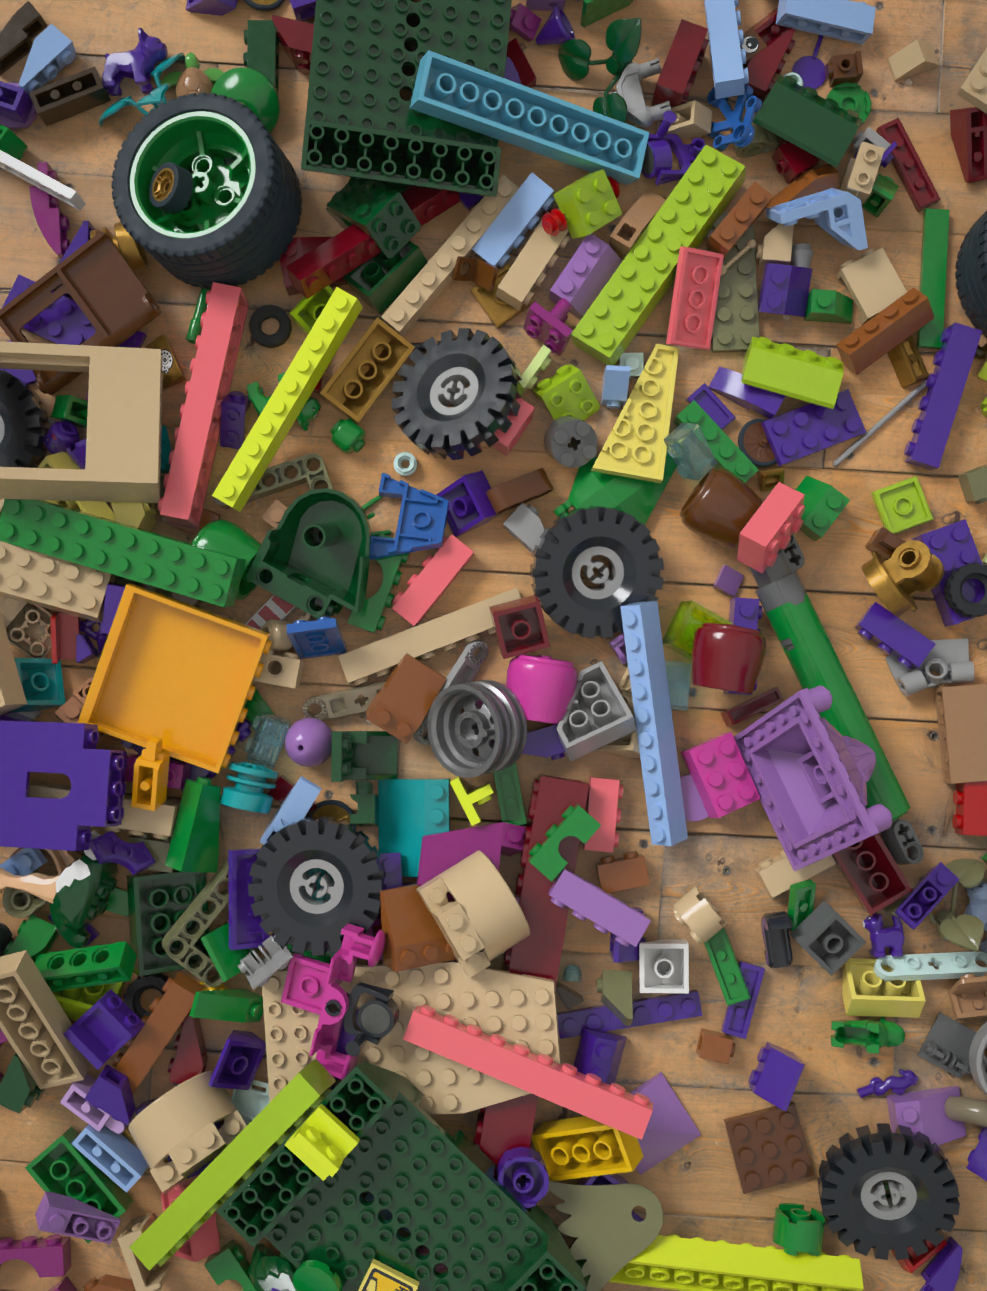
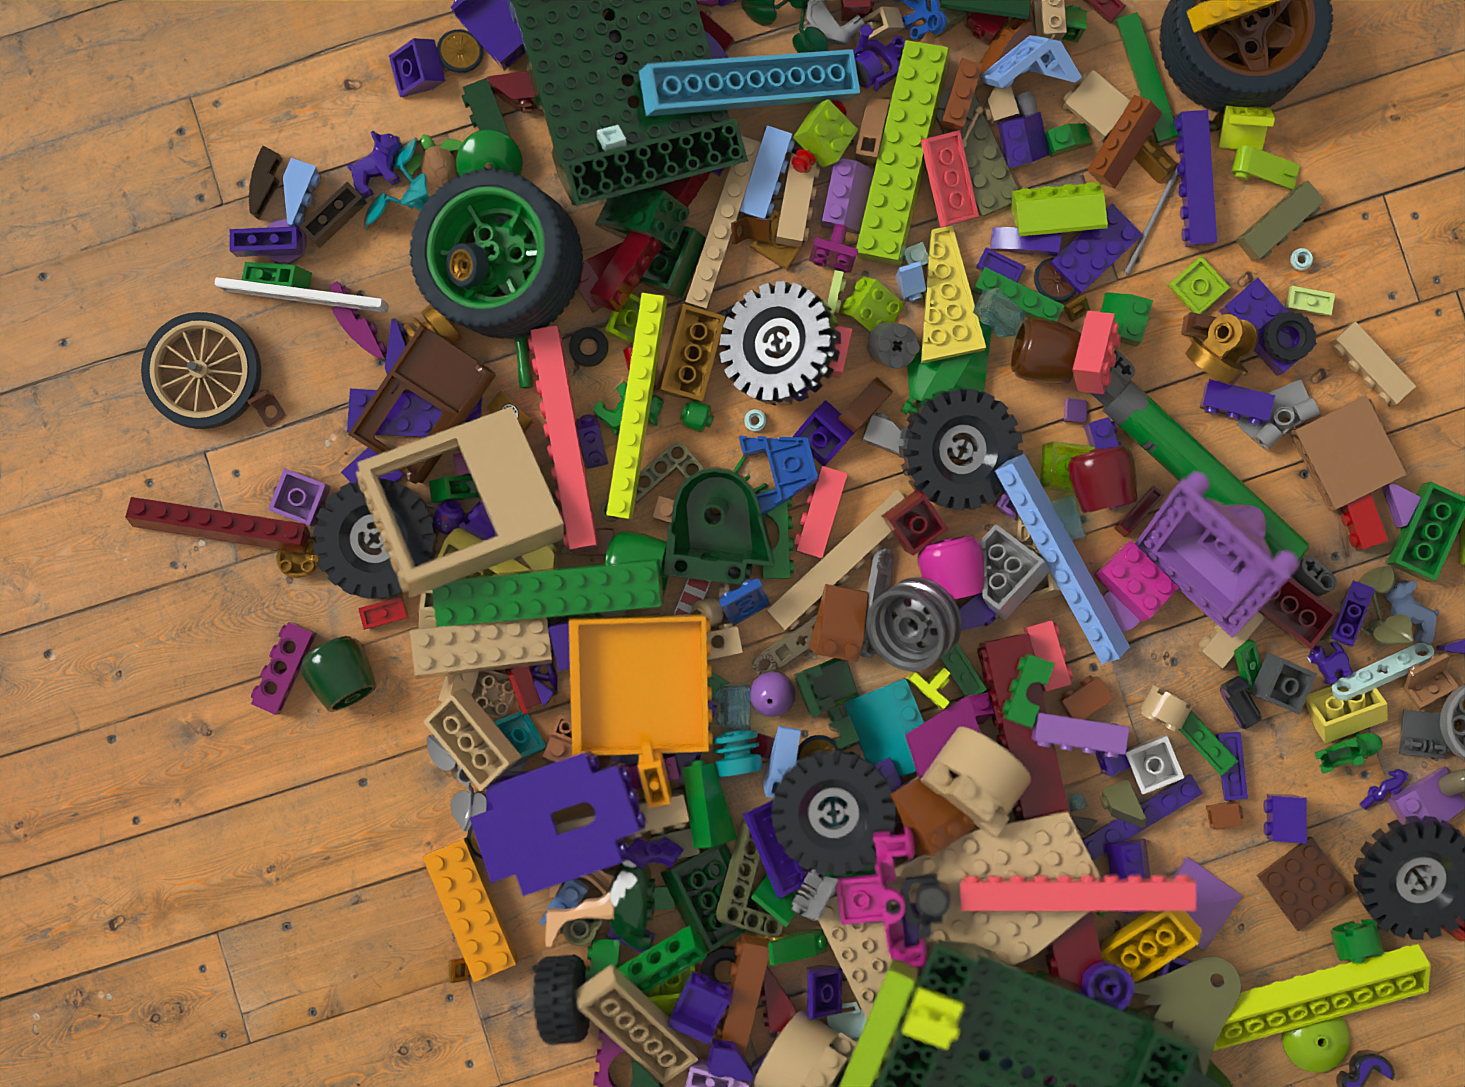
camera: 25 degrees left, 0 degrees up
none -> light aqua plate [597,125,626,151]

